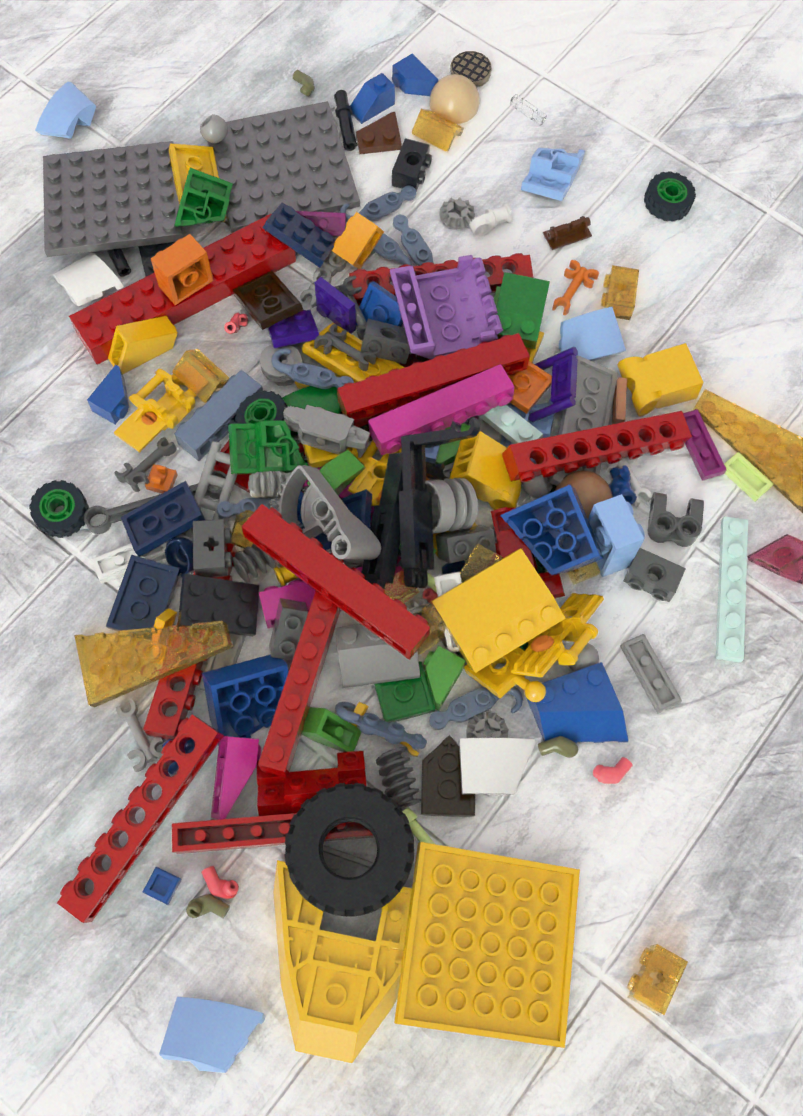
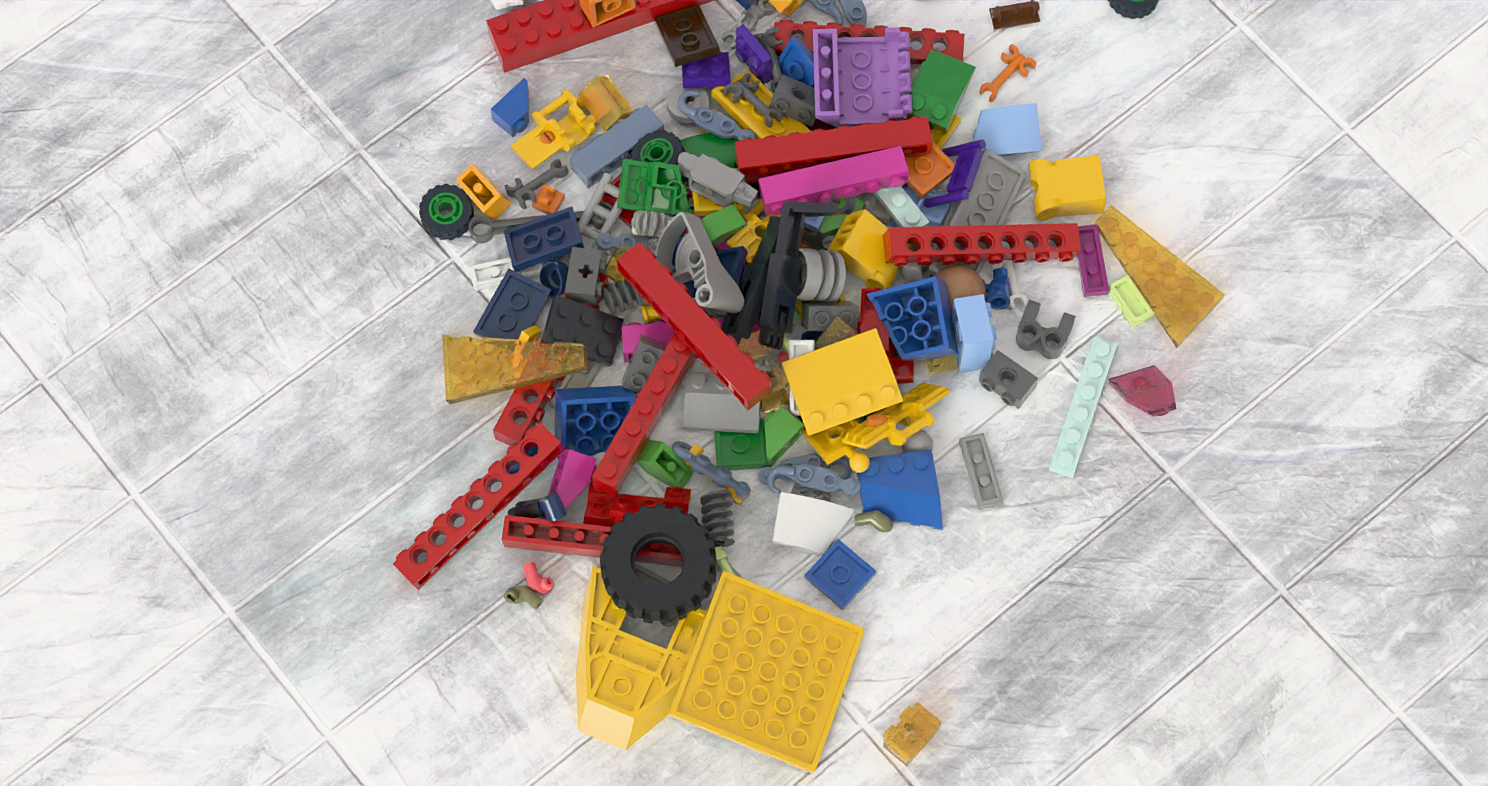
camera: 15 degrees right, 0 degrees up
yellow slope [108,316,178,374] -> none
light grey bar [116,699,164,772] -> none
blue tile [143,867,182,905] -> none
light blue slope [159,997,266,1073] -> none
coral arm [224,313,248,334] -> none
dark brown tile [421,735,475,817] -> none
coral arm [593,757,633,784] -> none
clear yellow brick [600,265,639,320] -> none
nougat tile [612,377,627,424] -> none
none -> light orange brick [455,163,512,220]
none -> piece [507,492,567,521]
none -> sand blue piece [767,464,861,496]
none -> blue plate [804,539,876,610]

